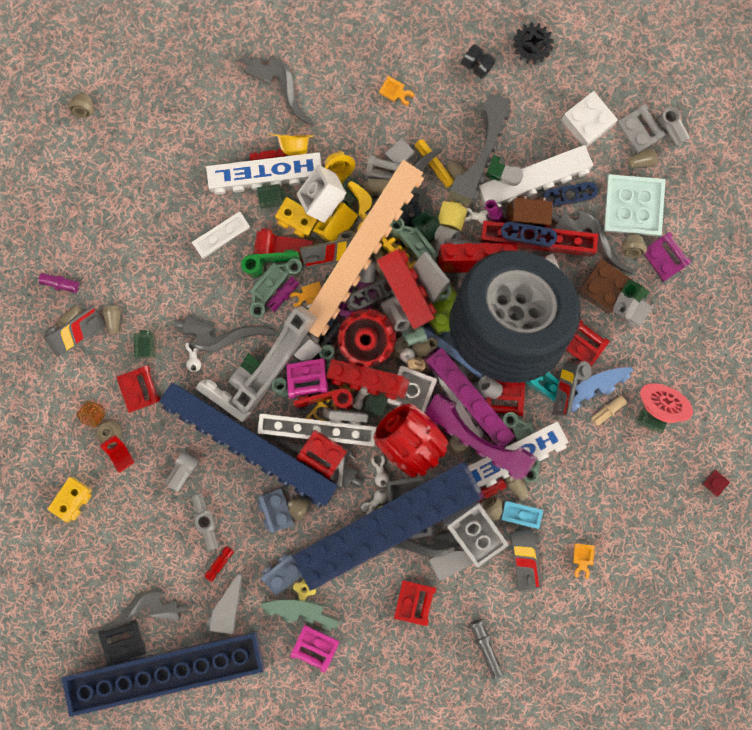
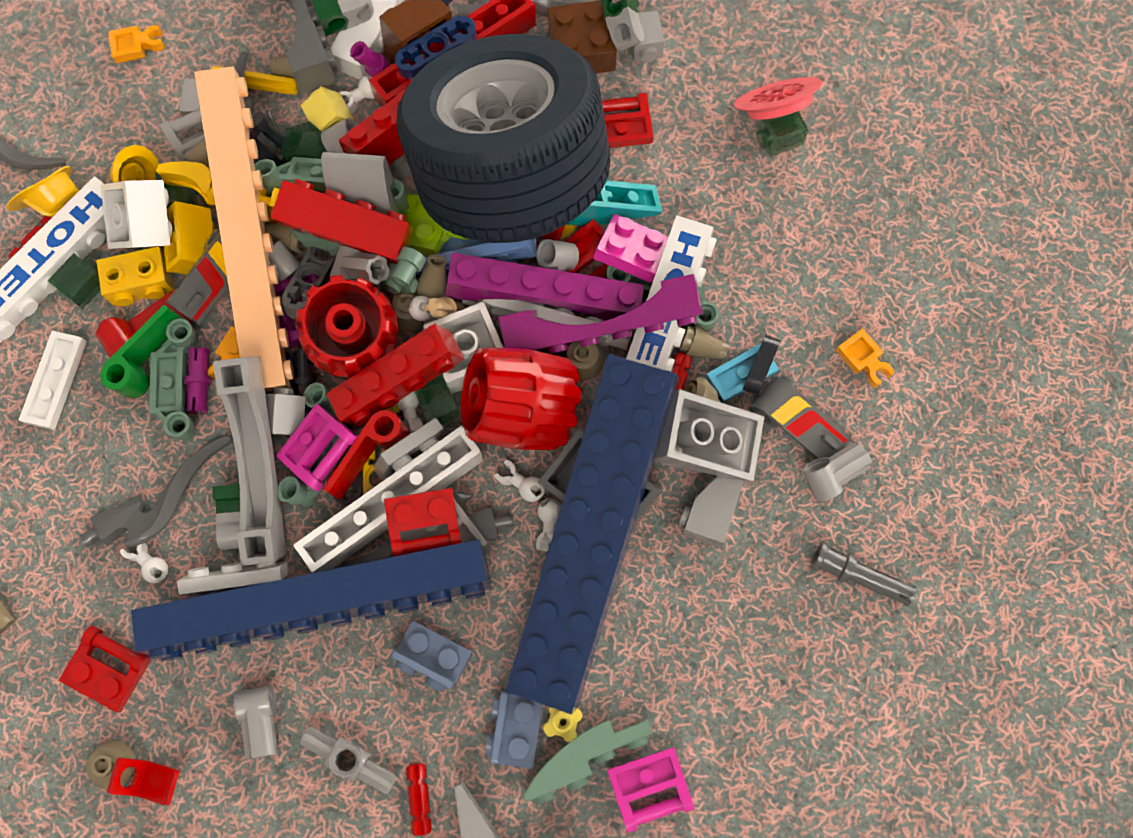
camera: 40 degrees left, 10 degrees down
clear orange slope [76,400,106,428] -> none
clear green brick [134,330,156,358] -> none
dark tan cone [287,495,311,521] -> none
dark grey piece [393,529,459,557] -> none
red plate [394,580,437,626] -> none
dark grey door [552,361,591,416] -> none
medium blue slope [571,367,633,412] -> none
tan axle [591,394,627,426] -> none
dark red plate [702,470,730,497] -> none
none -> plate [593,214,669,283]
none -> black beam [742,334,781,396]
none -> light grey piece [803,442,872,501]

